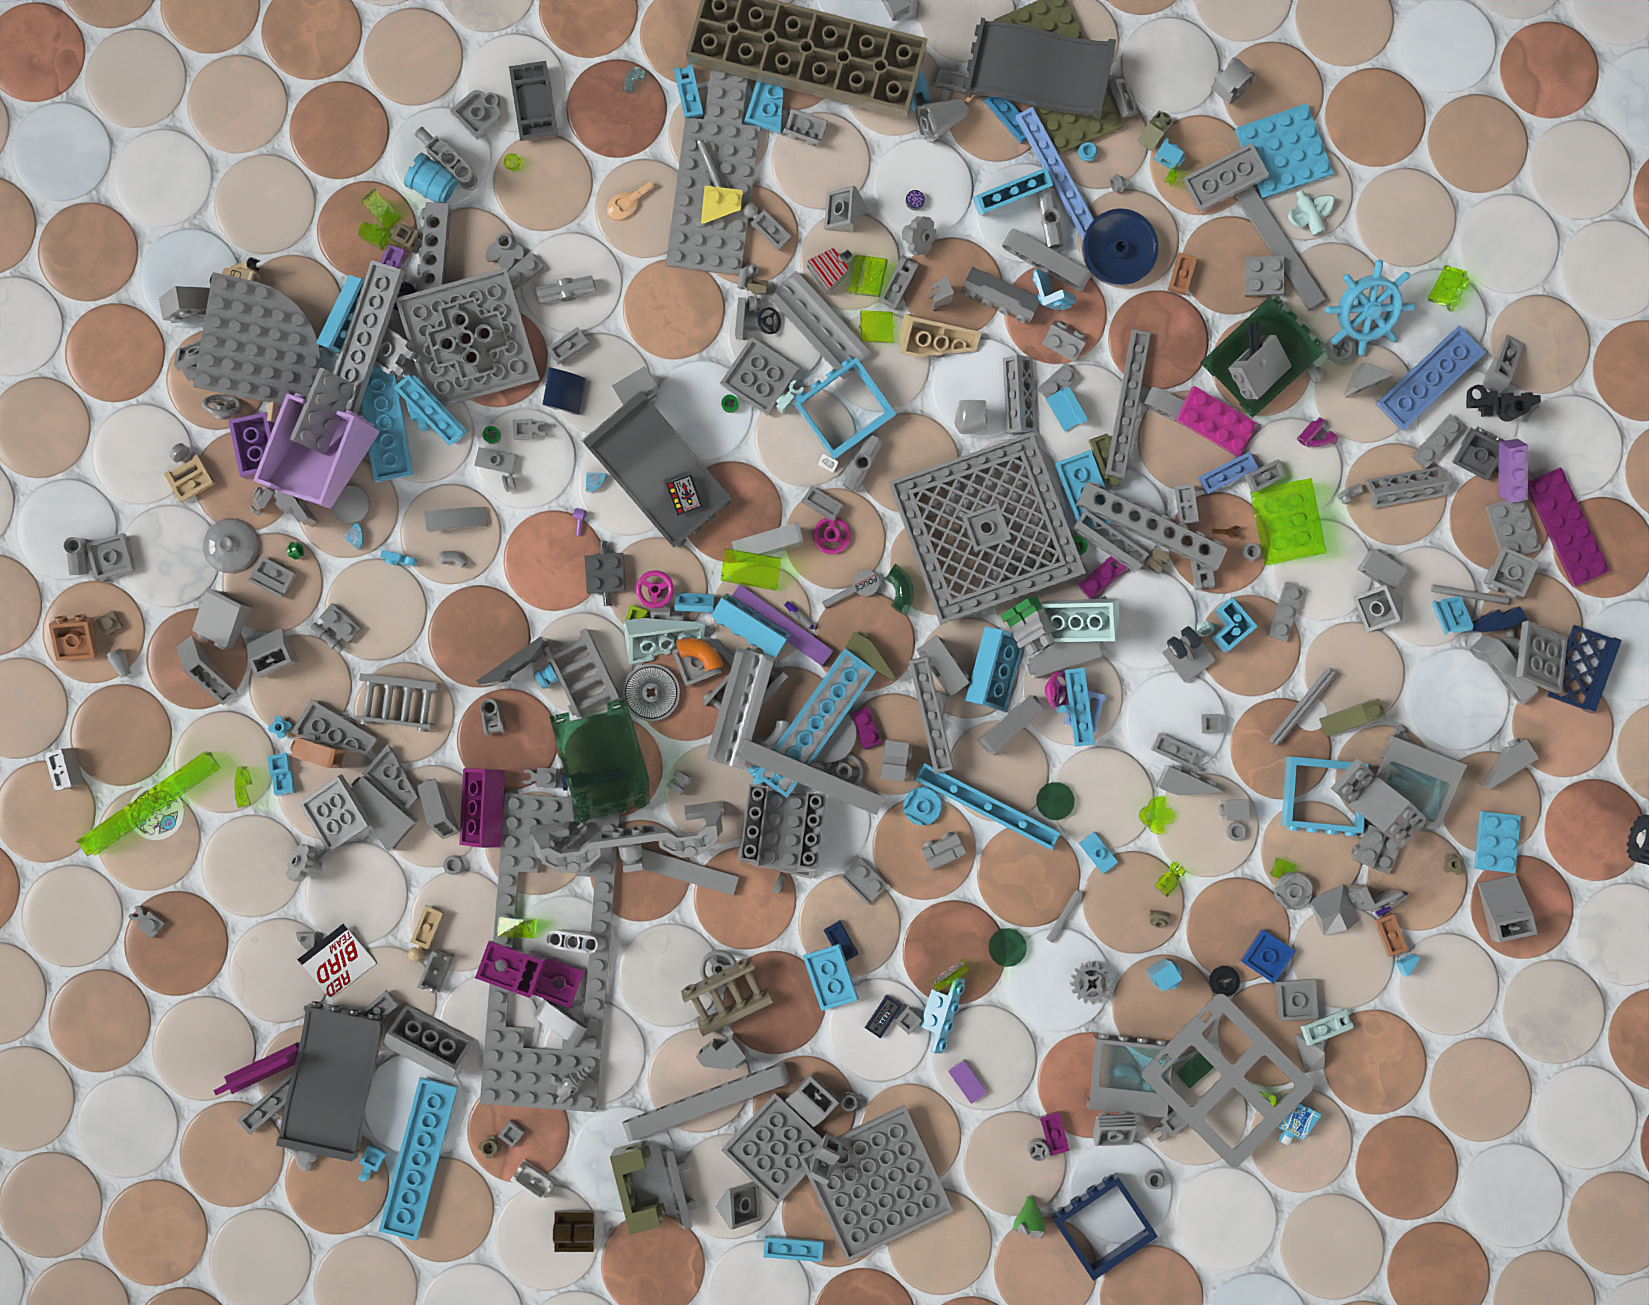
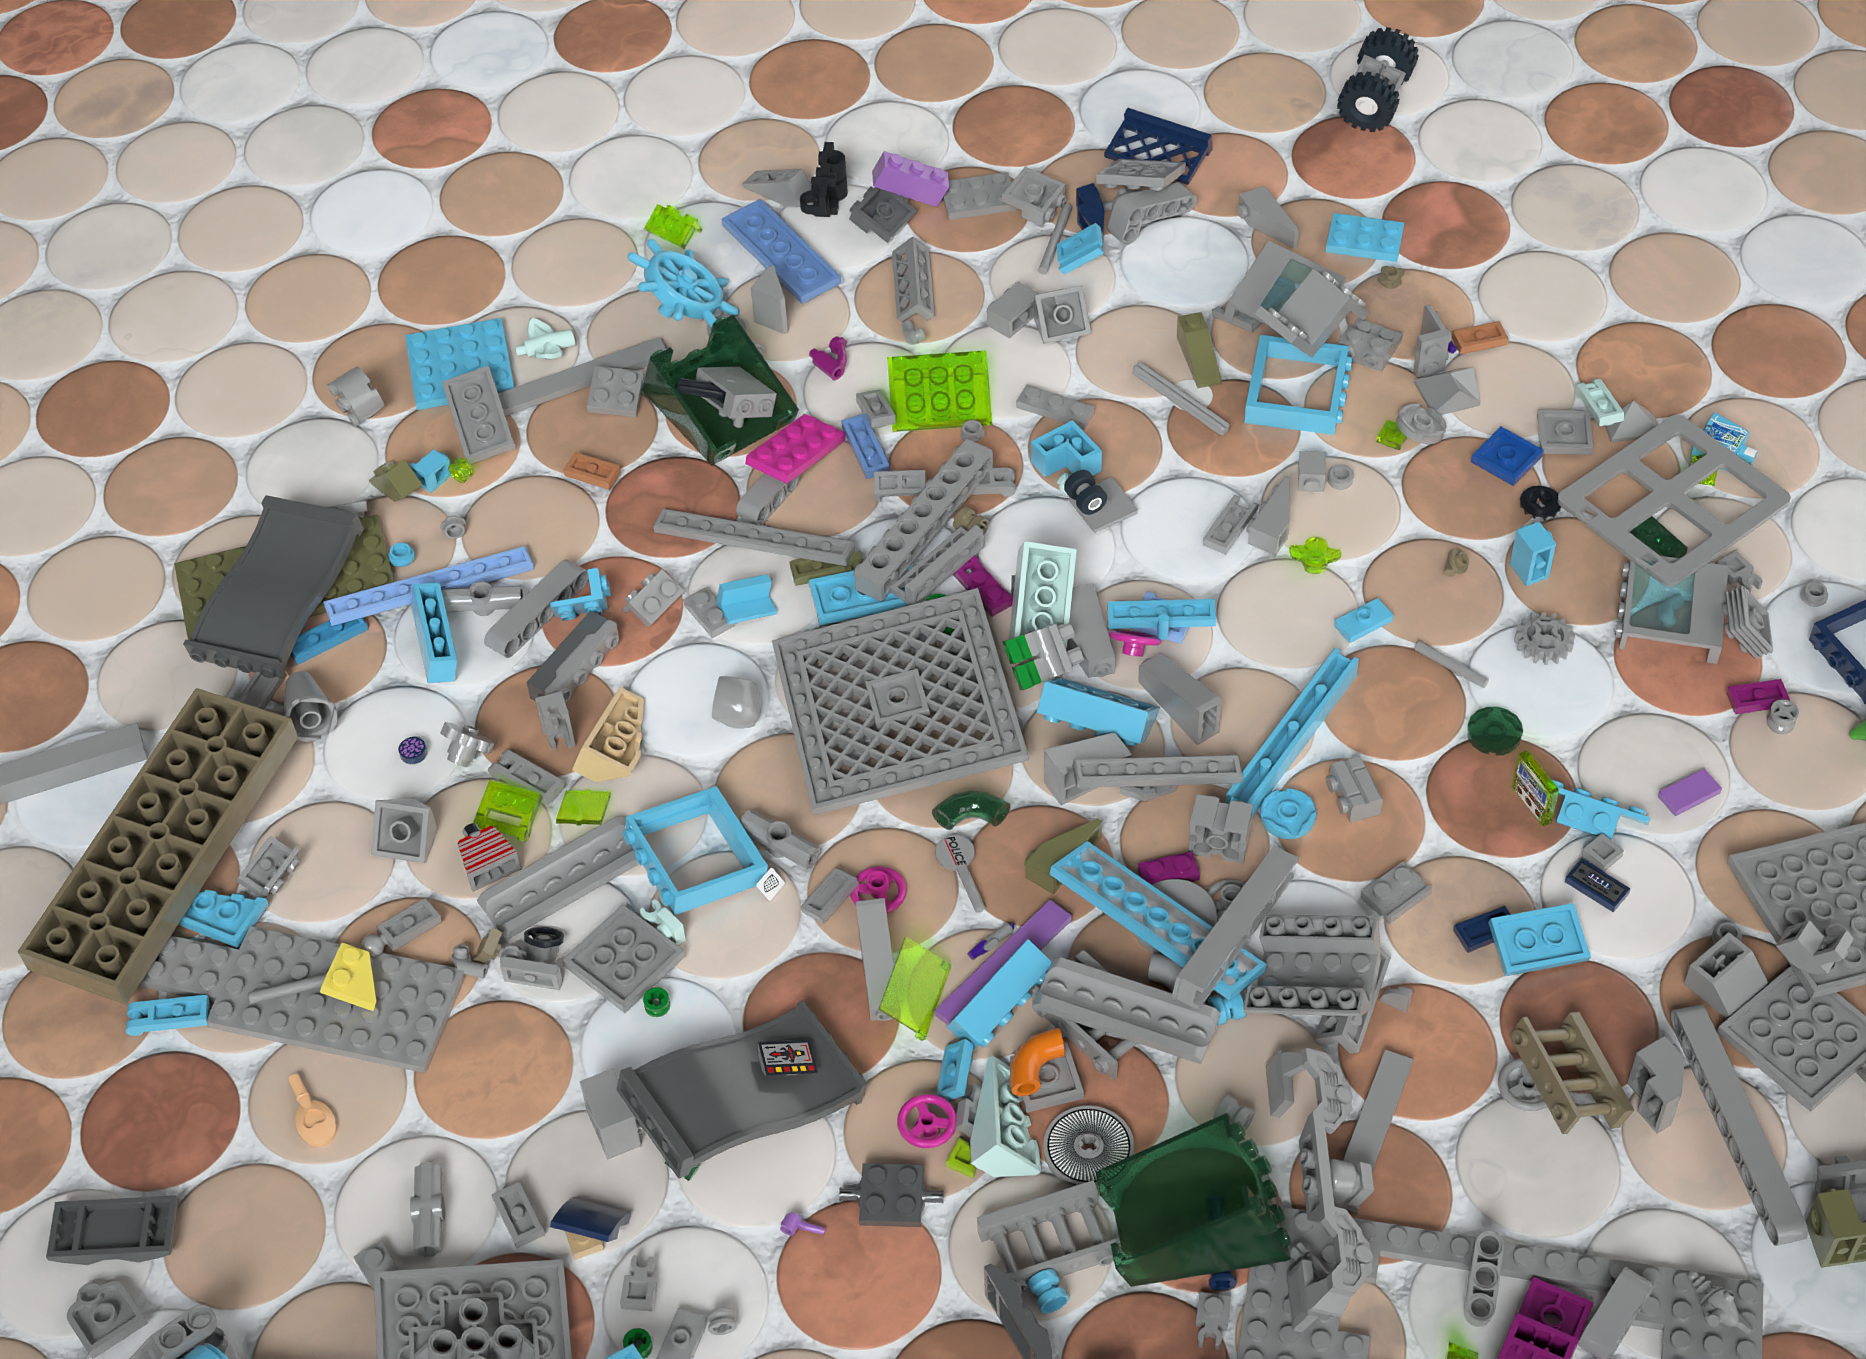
camera: 80 degrees left, 35 degrees down
light grey plate [486,233,524,270] -> none
clear neon green bush [504,153,522,172] -> none
medium azure tile [586,472,606,492] -> none
clear light blue arm [623,67,645,93] -> none
light grey fence [1003,355,1036,434] -> none
clear green tile [1036,782,1075,820] -> none
dark blue dish [1082,208,1159,286] -> none
clear neon green plate [1154,861,1186,897] -> none
light grey plate [1201,714,1222,734] -> none
reddish brown hand [1212,525,1241,538] -> none
medium azure slope [1395,953,1420,977] -> none
light grey plate [1410,414,1465,469] -> none
light grey slope [1477,875,1538,943] -> none
magenta plate [1528,467,1610,587] -> none

